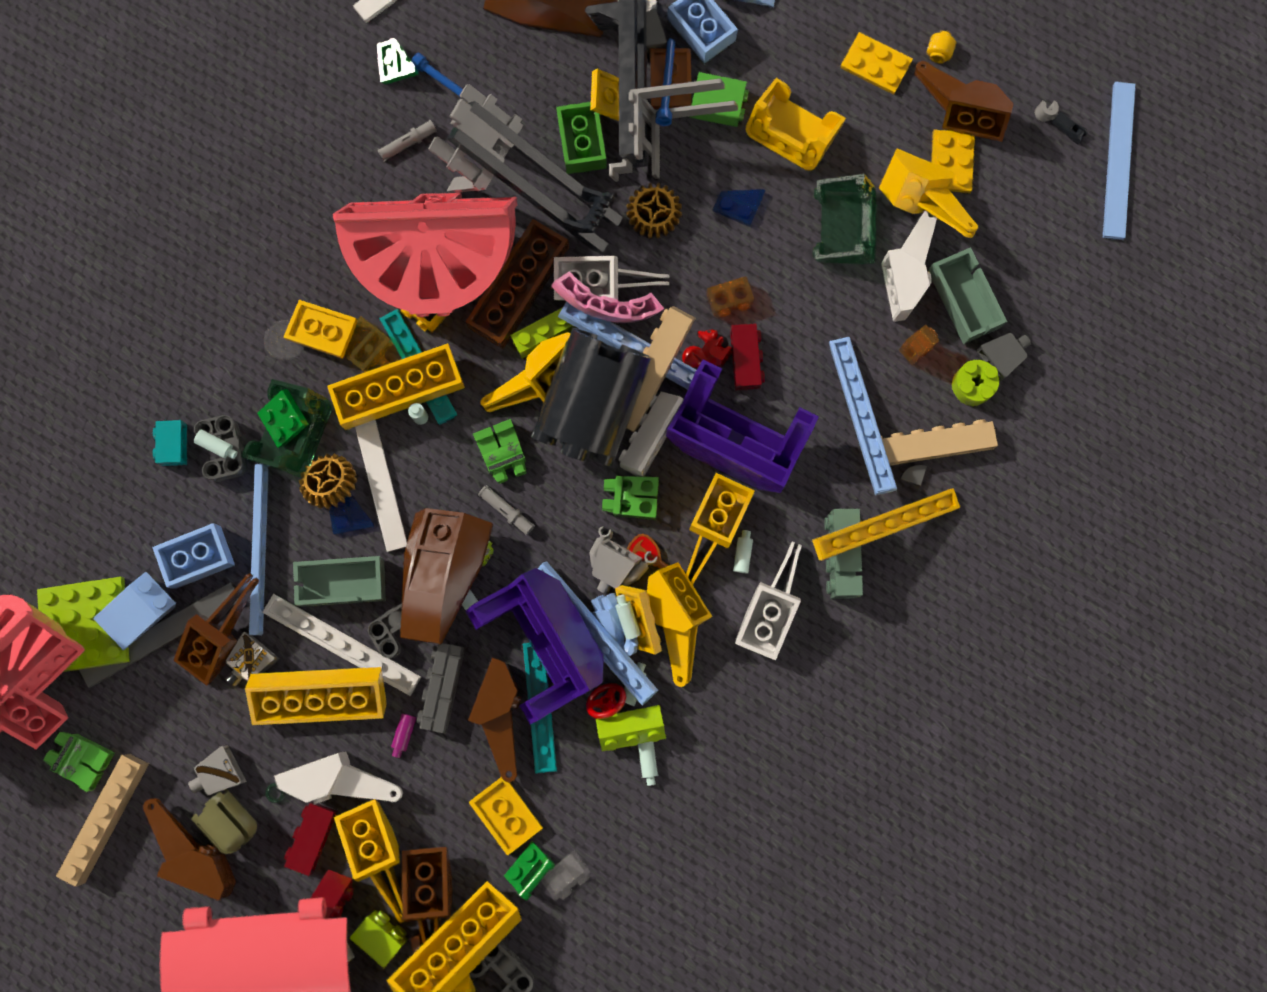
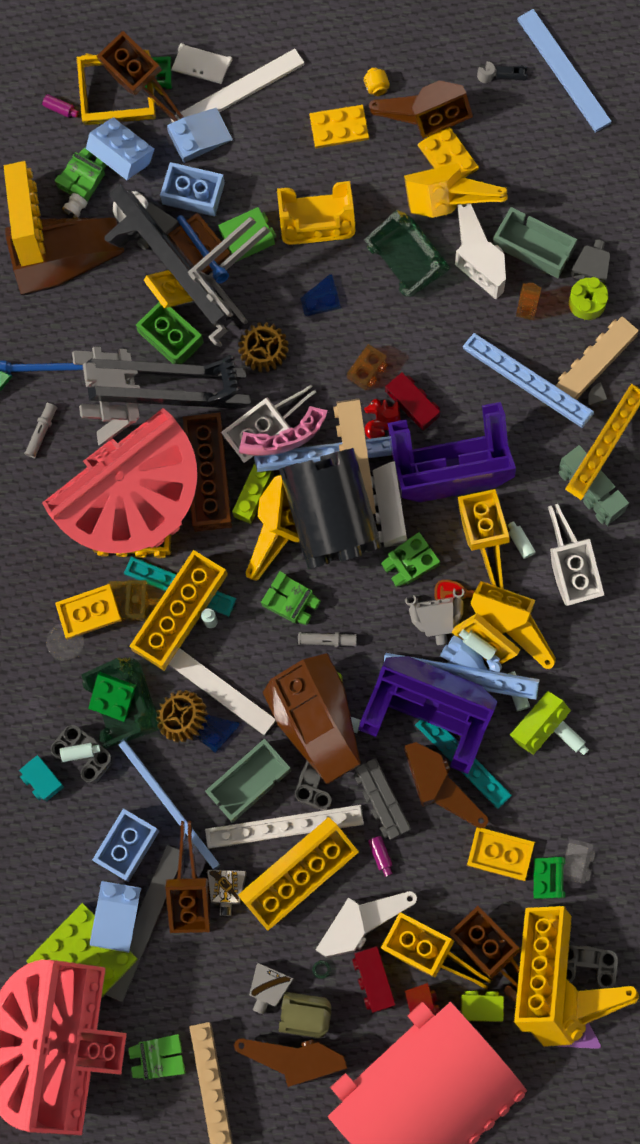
camera: 30 degrees left, 5 degrees down
red piece [586,683,626,719] -> none

